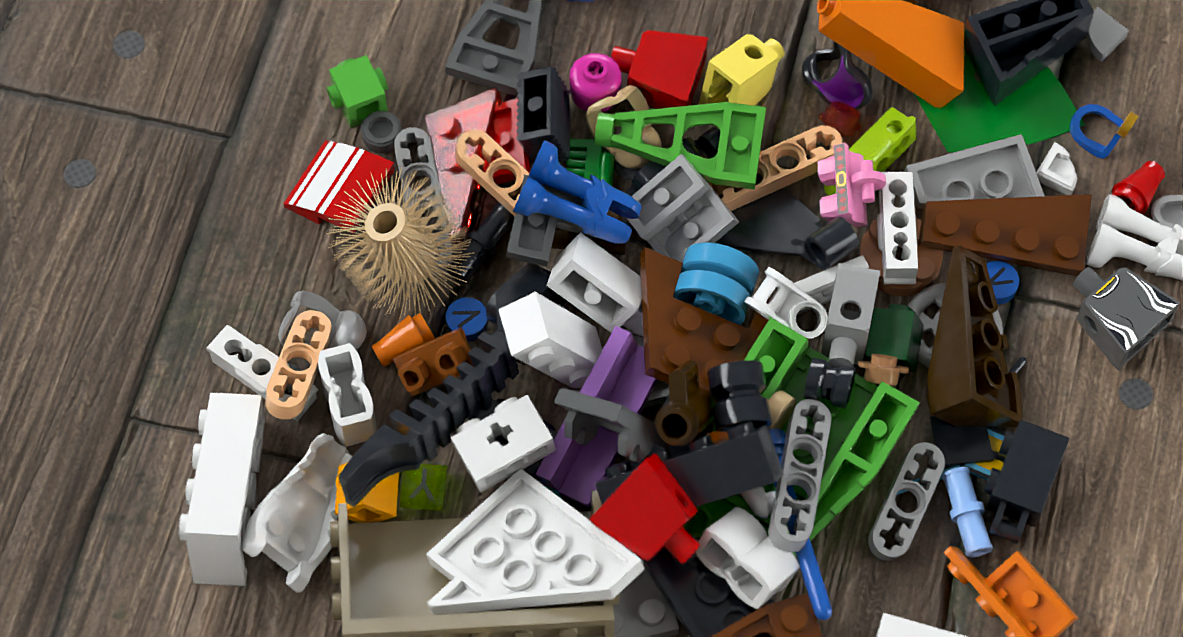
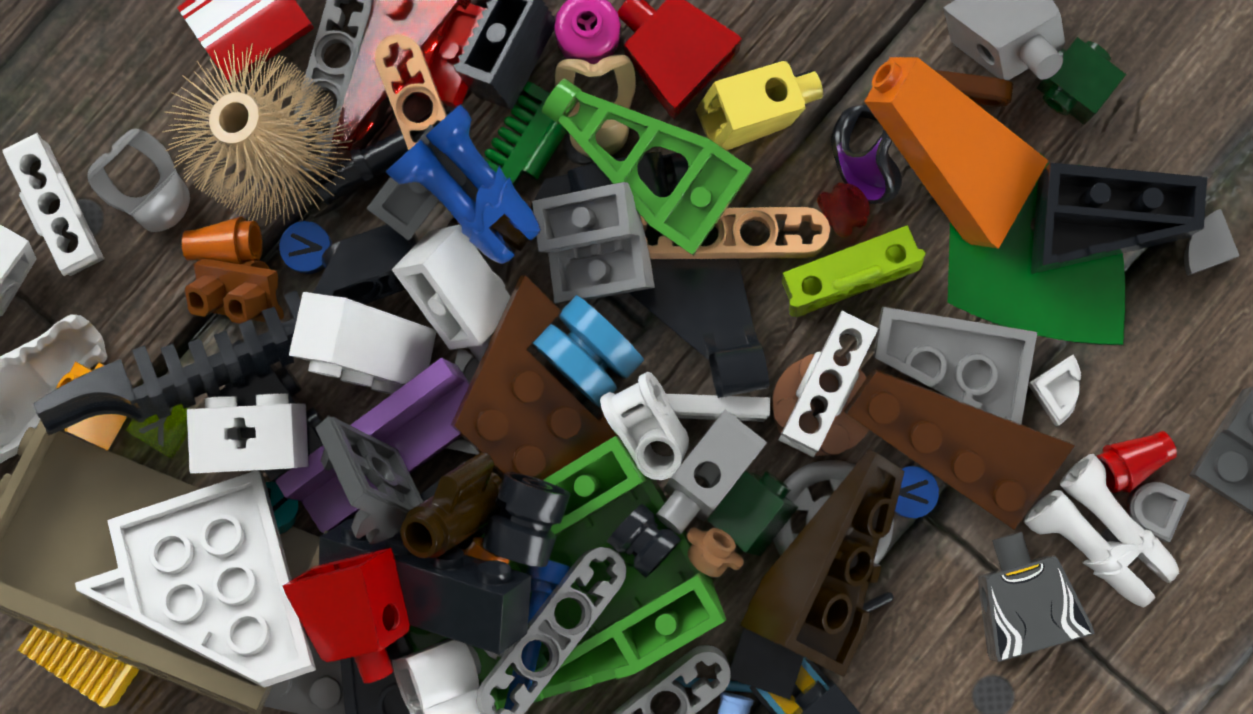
camera: 30 degrees right, 20 degrees up
light nougat beam [265,310,332,419] -> none
white brick [318,343,377,447] -> none
tan tile [768,391,796,430] -> none
bright pink hips [817,143,886,228] -> none
blue piece [1070,104,1139,158] -> none

